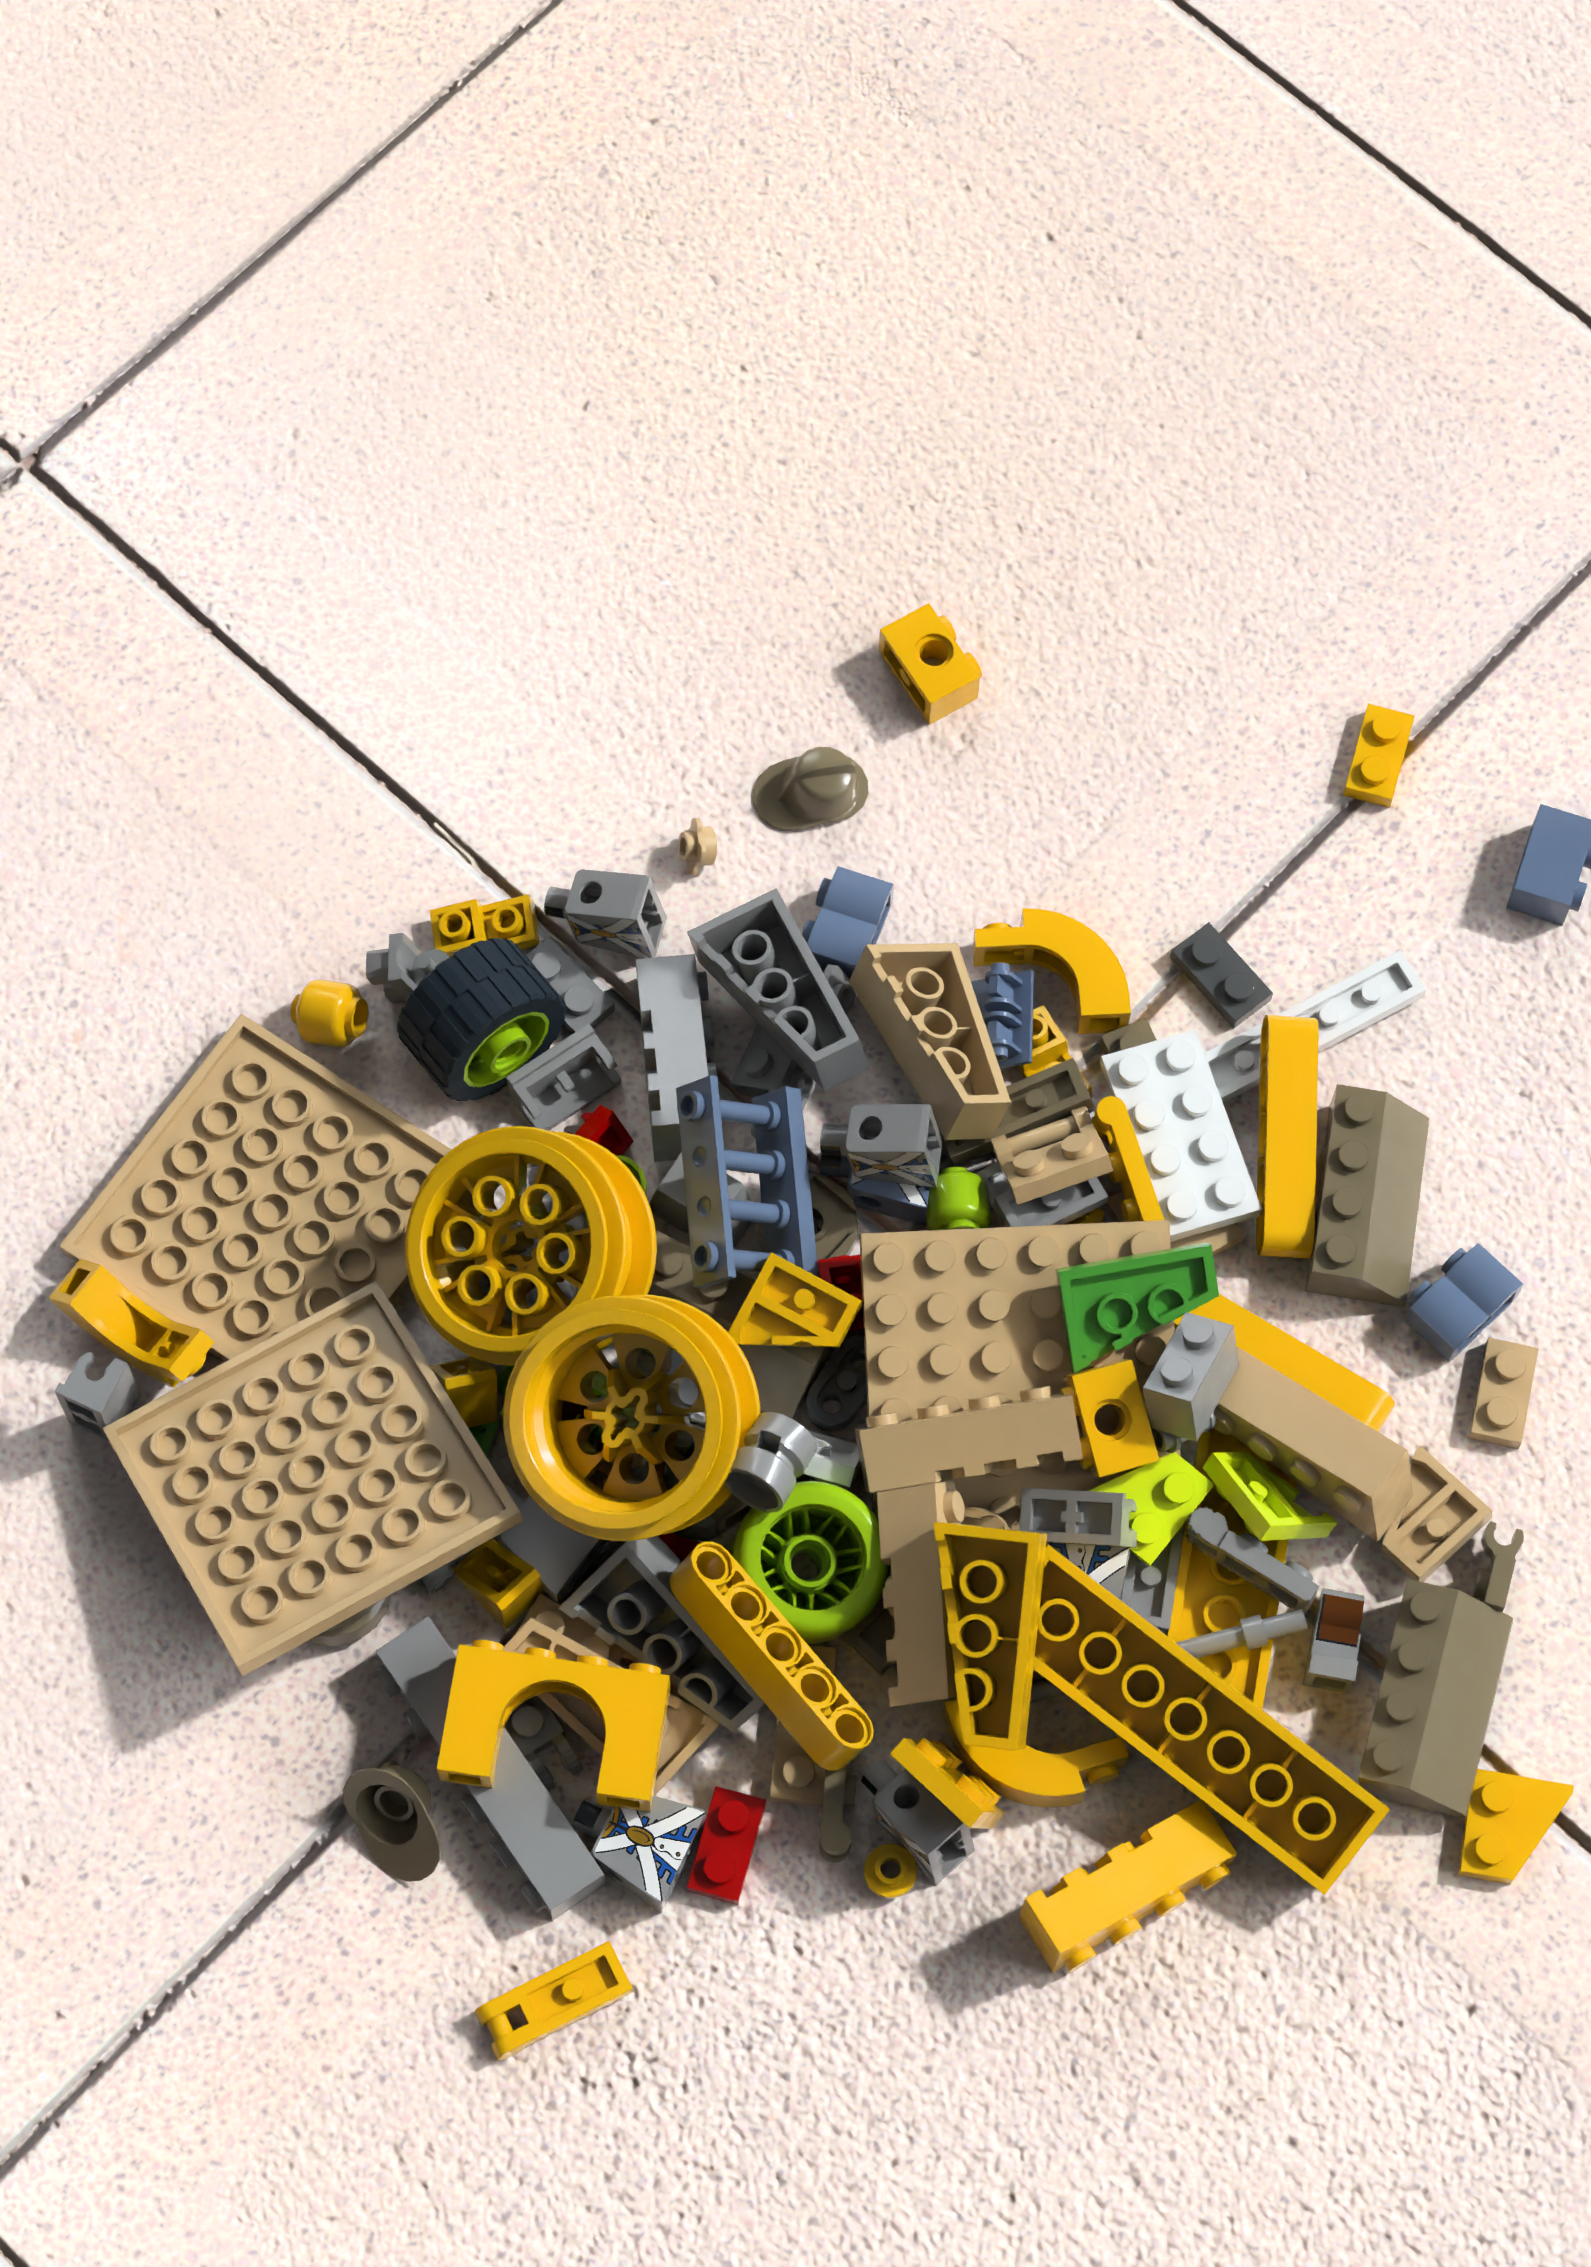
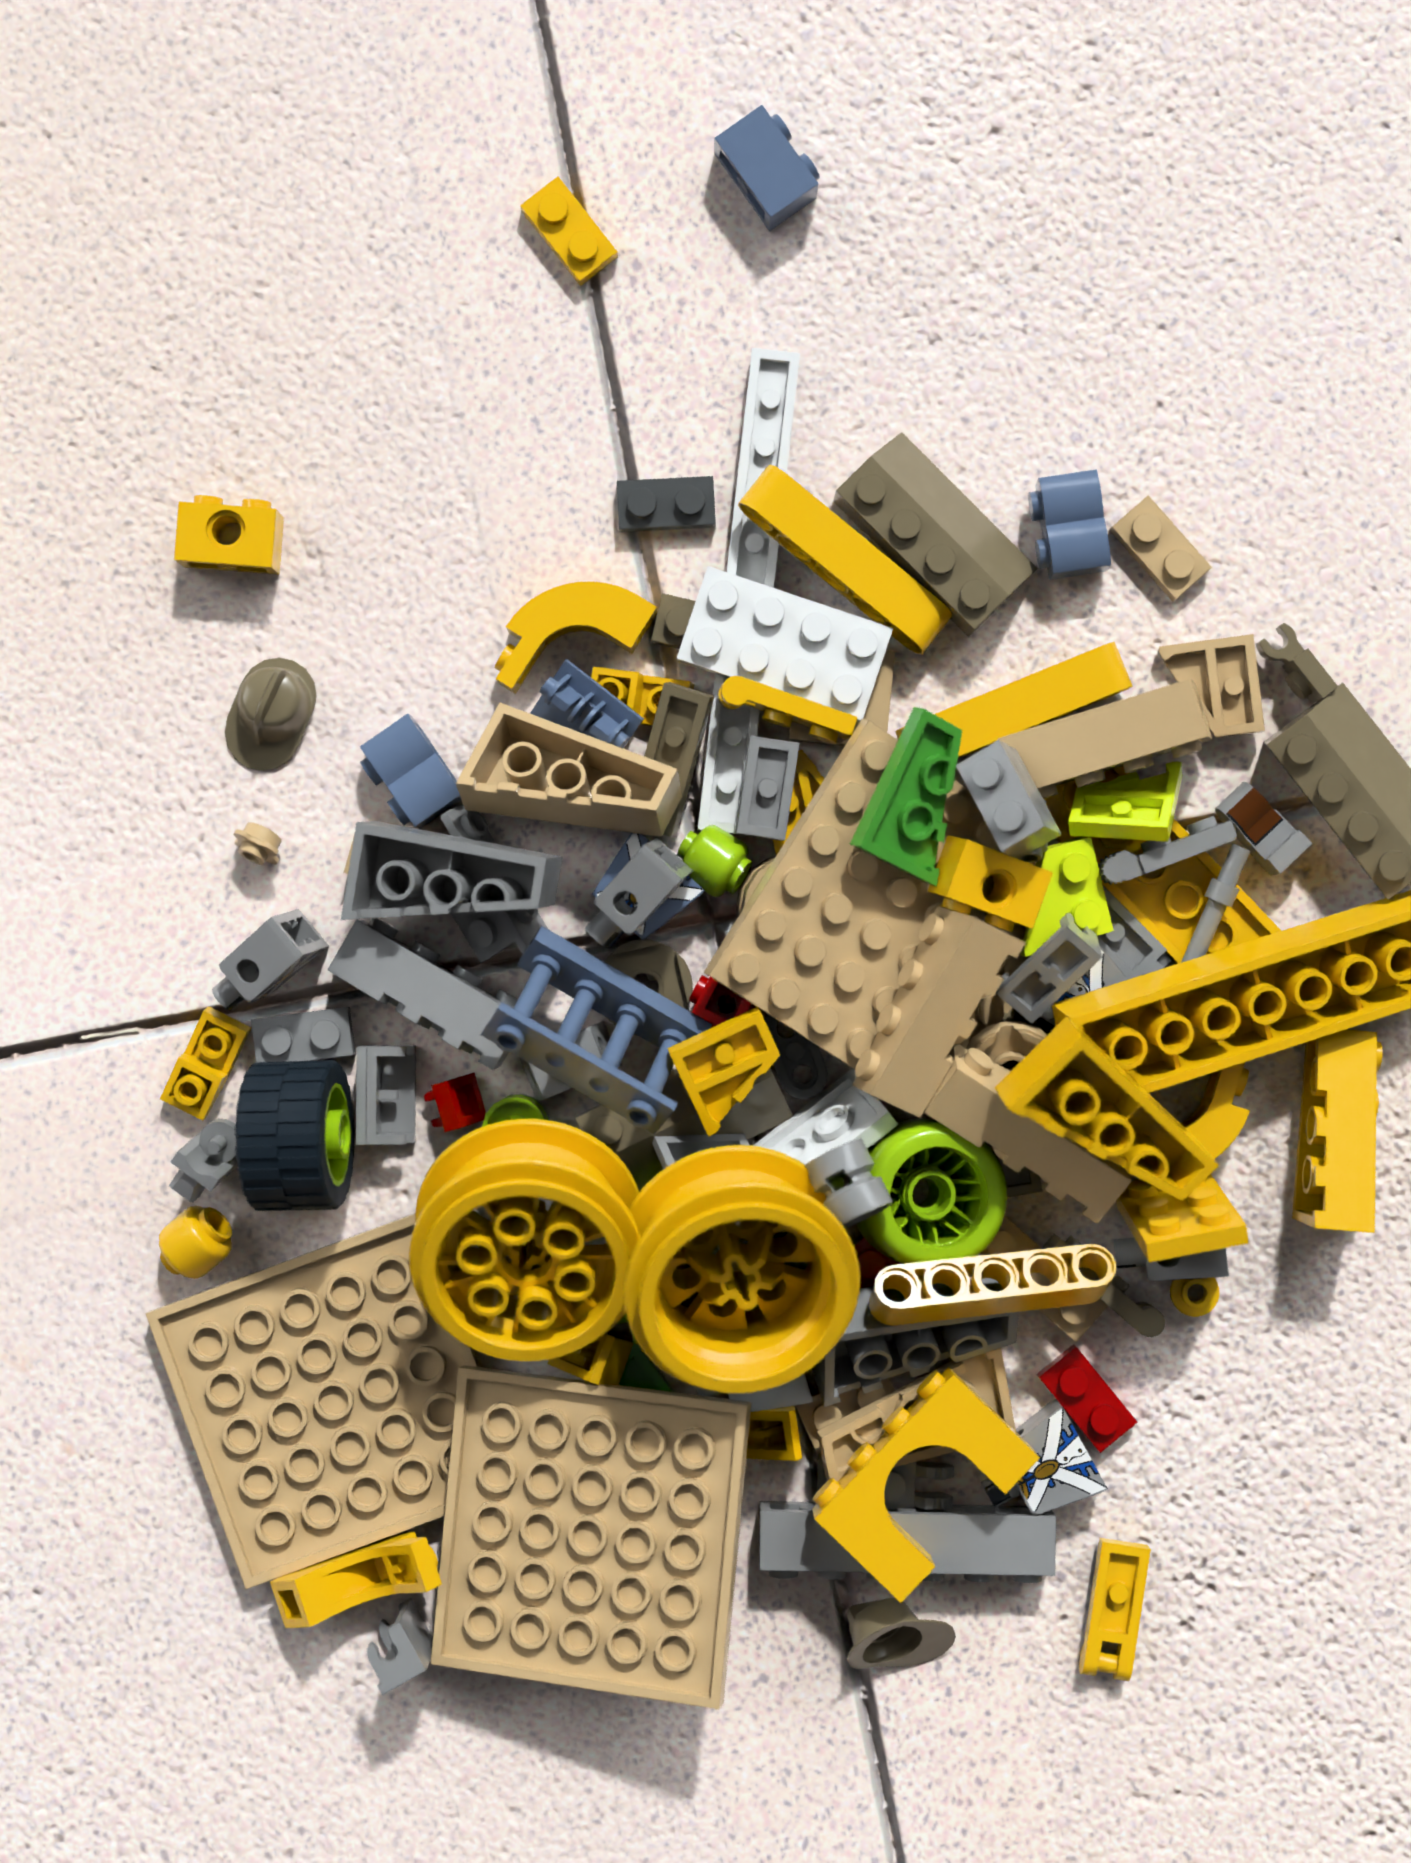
camera: 55 degrees left, 20 degrees up
tan plate [990,1106,1113,1205] -> none

